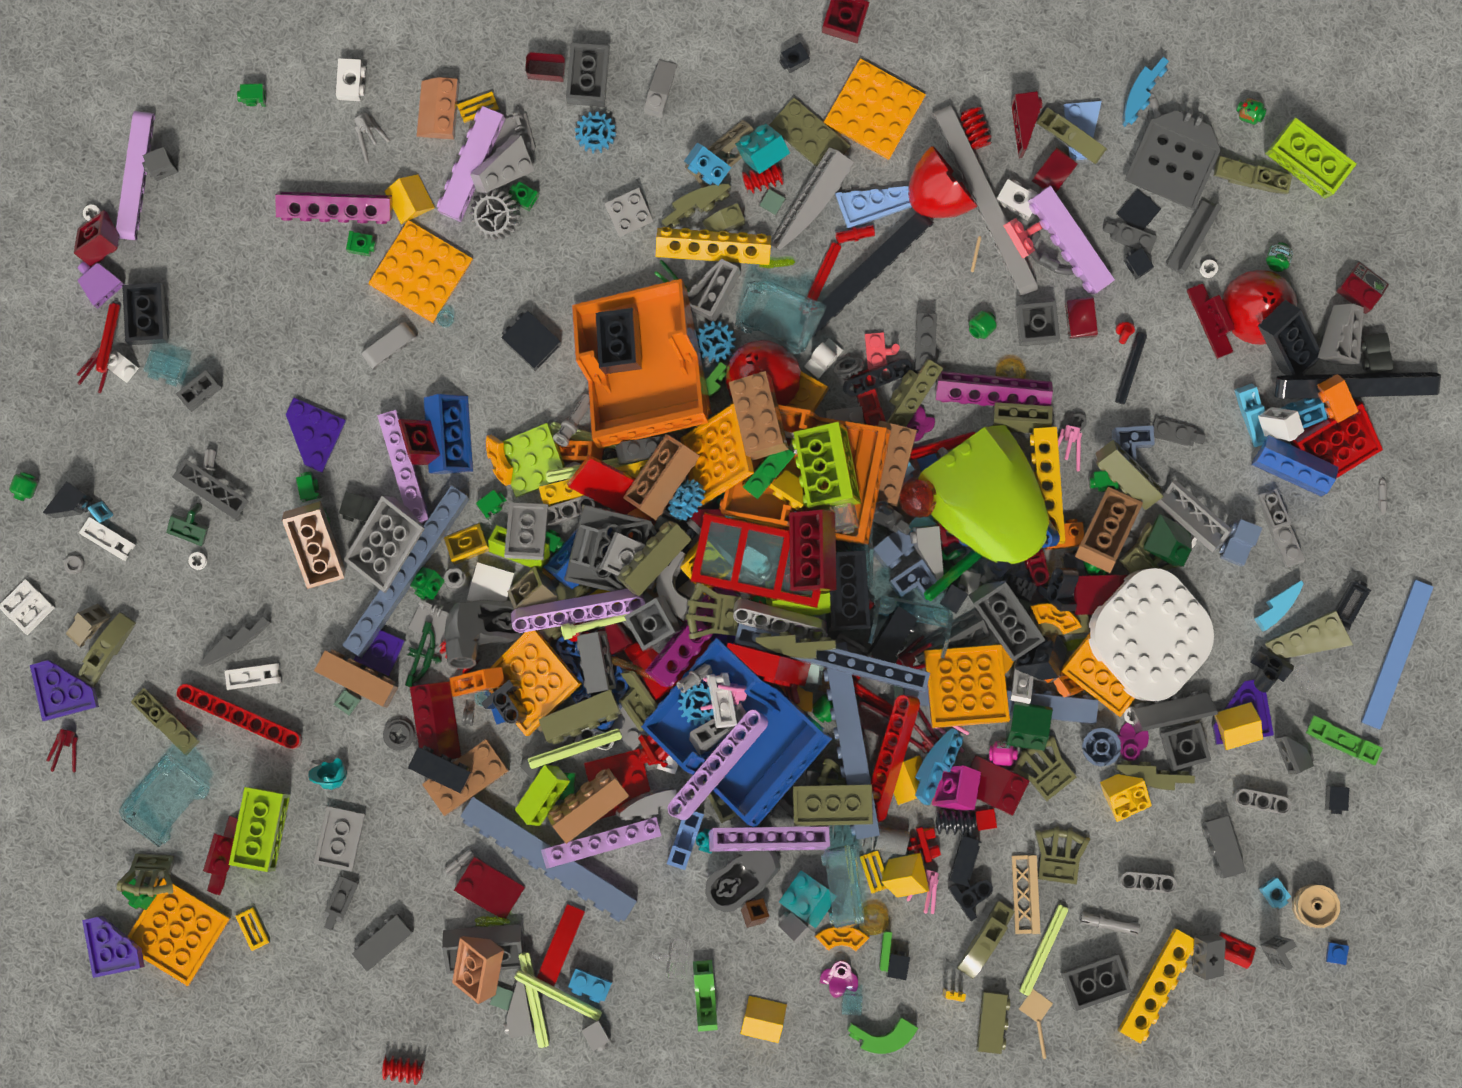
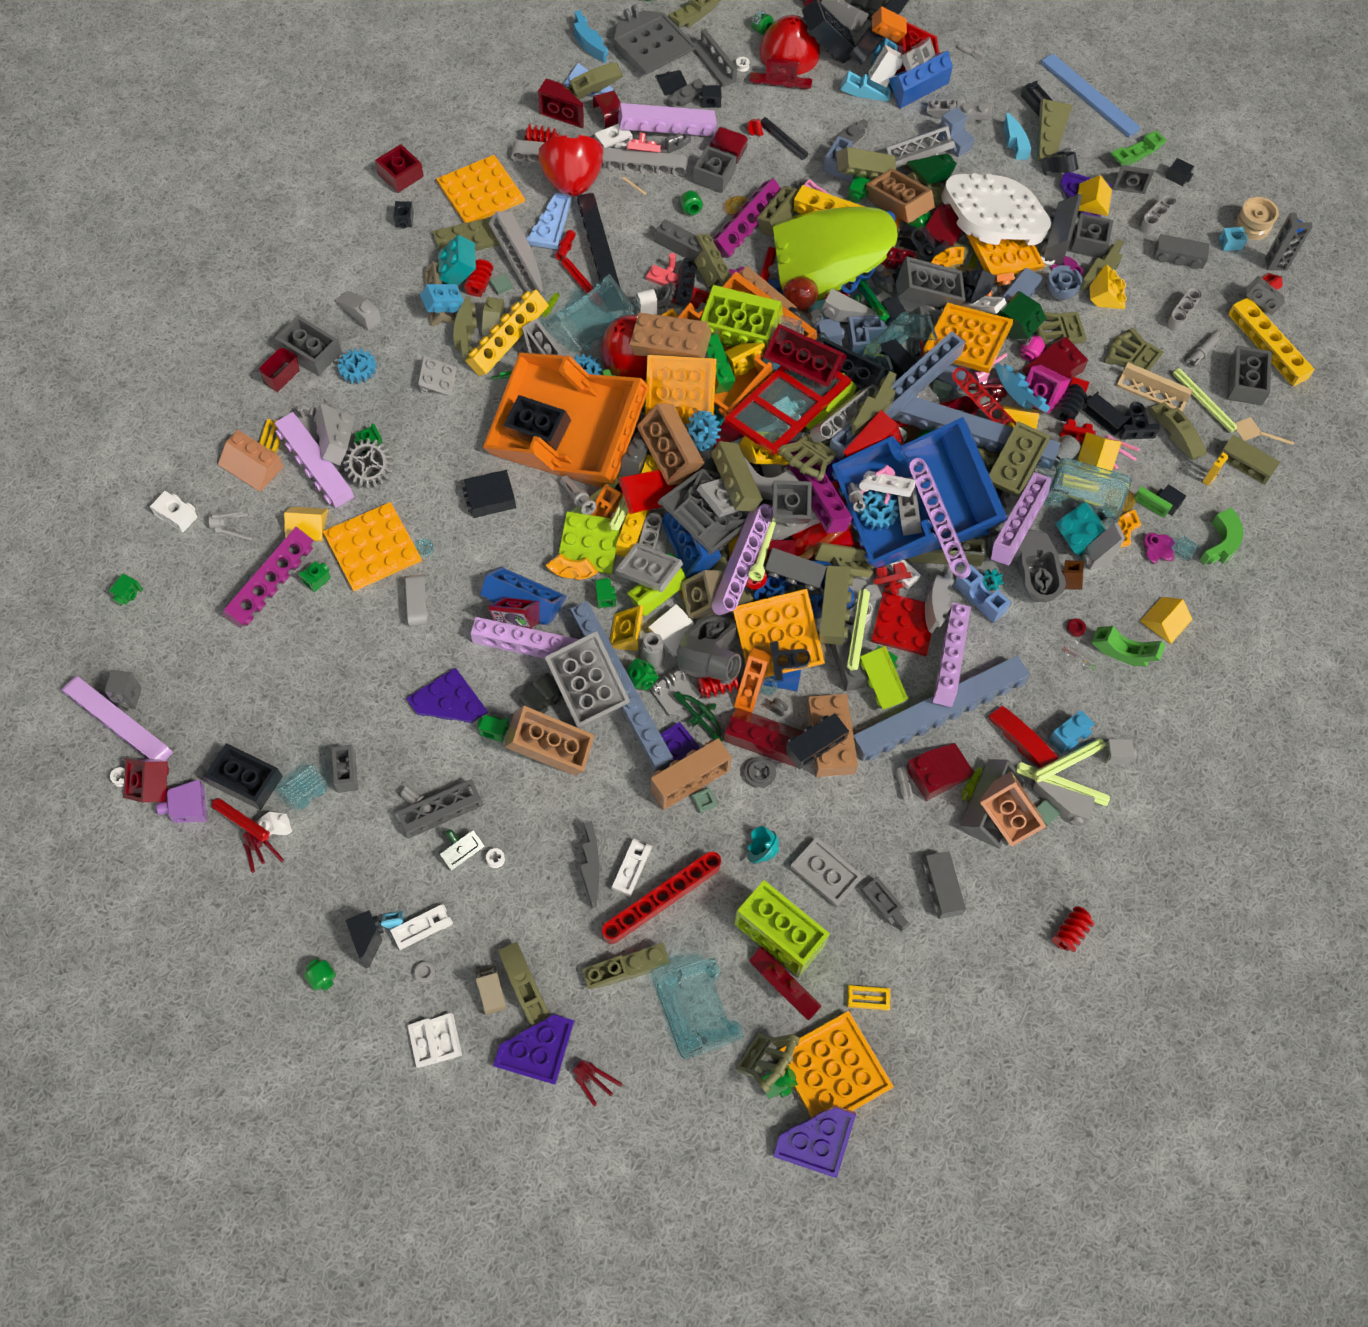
camera: 60 degrees left, 20 degrees down
medium nougat brick [547,768,629,844] -> none
none -> light grey slope [901,37,935,71]
none -> dark red tile [1066,618,1086,637]

